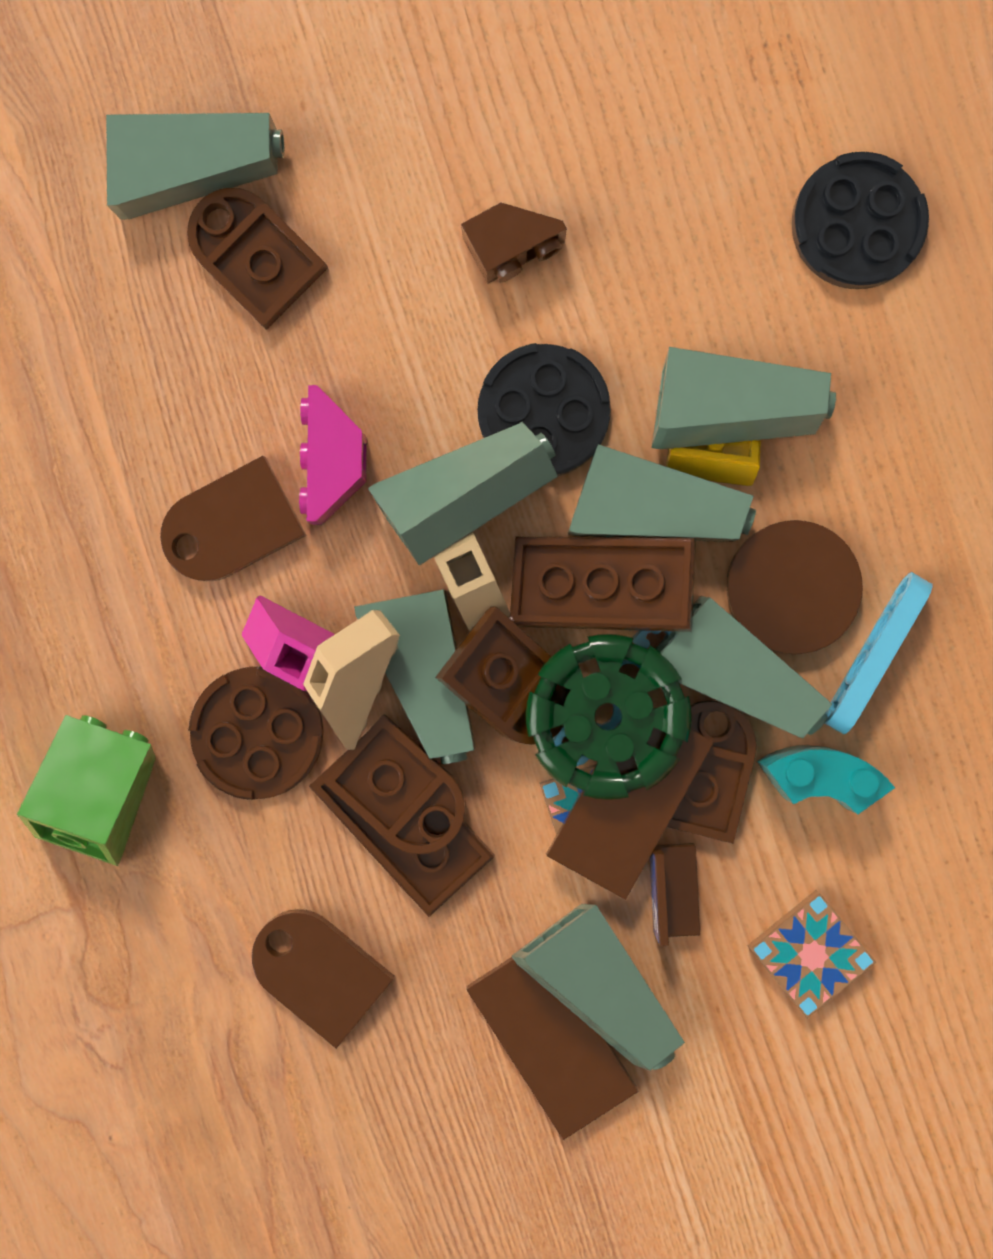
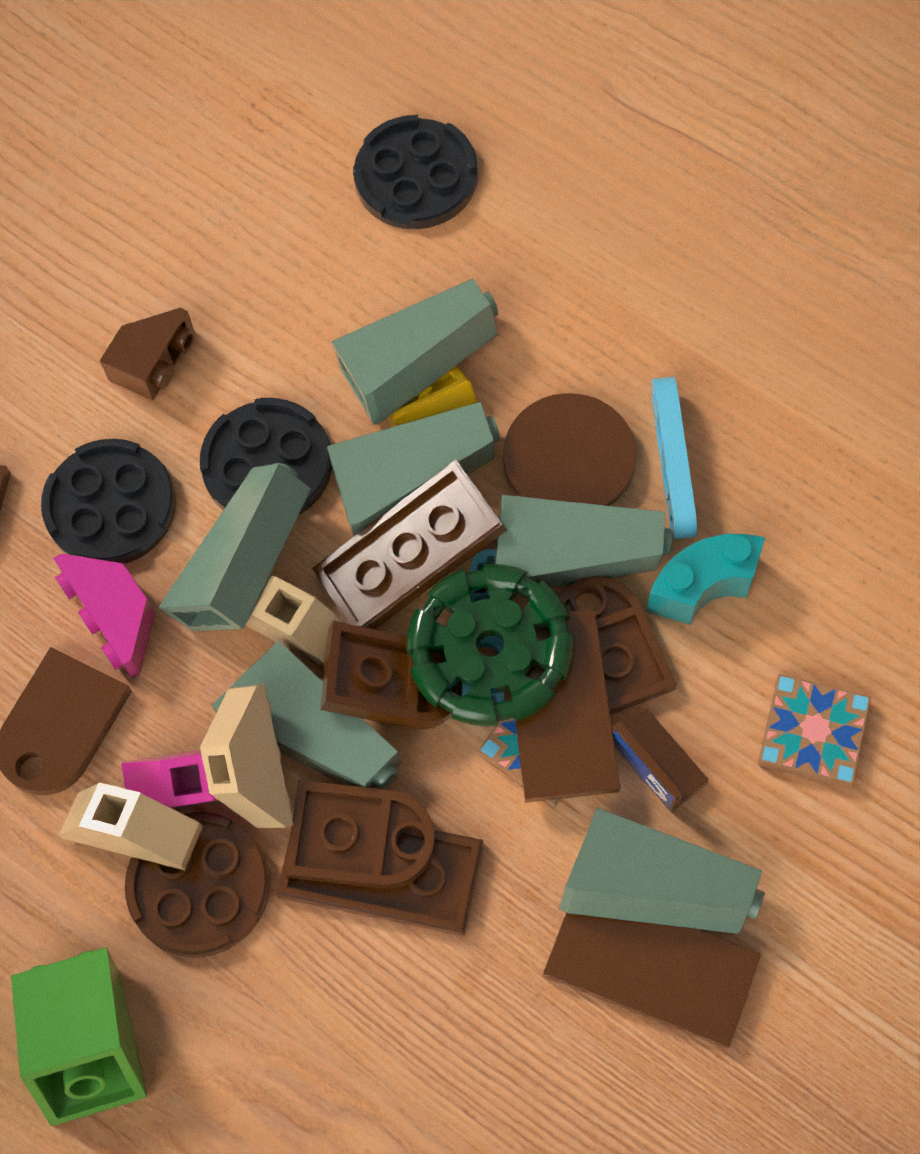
camera: 30 degrees left, 20 degrees down
reddish brown tile [252,909,394,1049] -> none
none -> black tile [41,439,176,564]
none -> tan slope [59,783,203,870]

